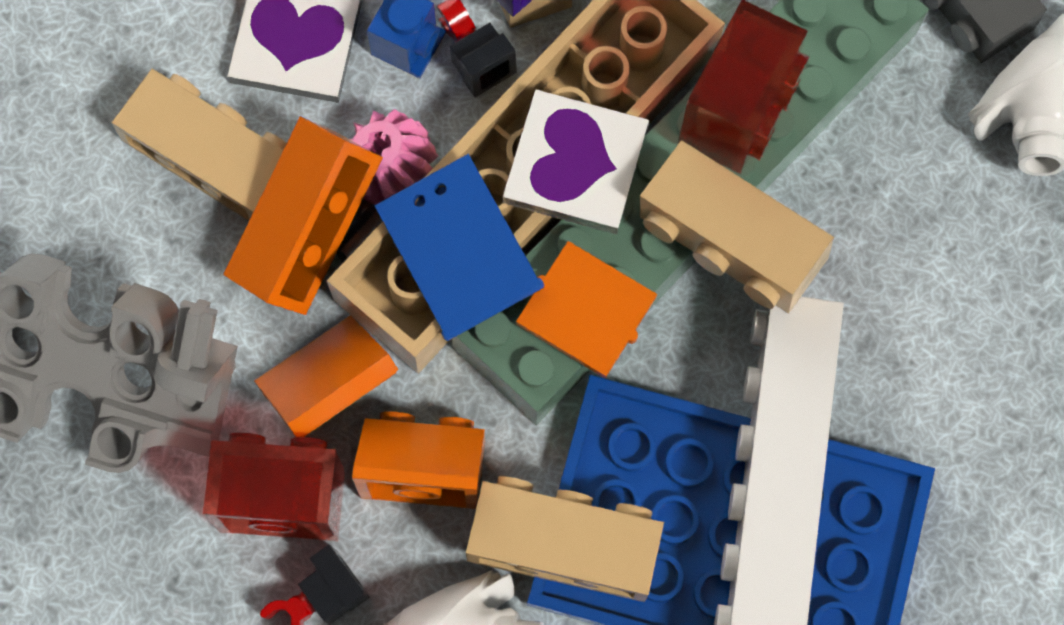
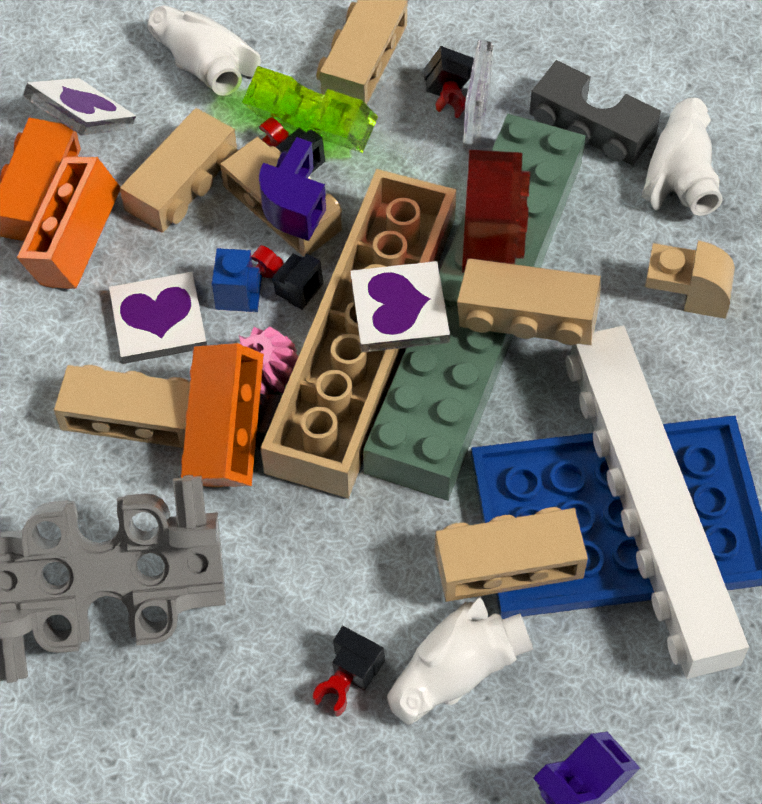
camera: 20 degrees left, 15 degrees down
clear red brick [203,433,345,541] -> none
orange tile [254,315,398,439] -> none
orange slope [352,411,485,509] -> none
blue container [374,153,544,341] -> none
orange piece [516,241,658,379] -> none
none -> tan brick [645,240,735,319]

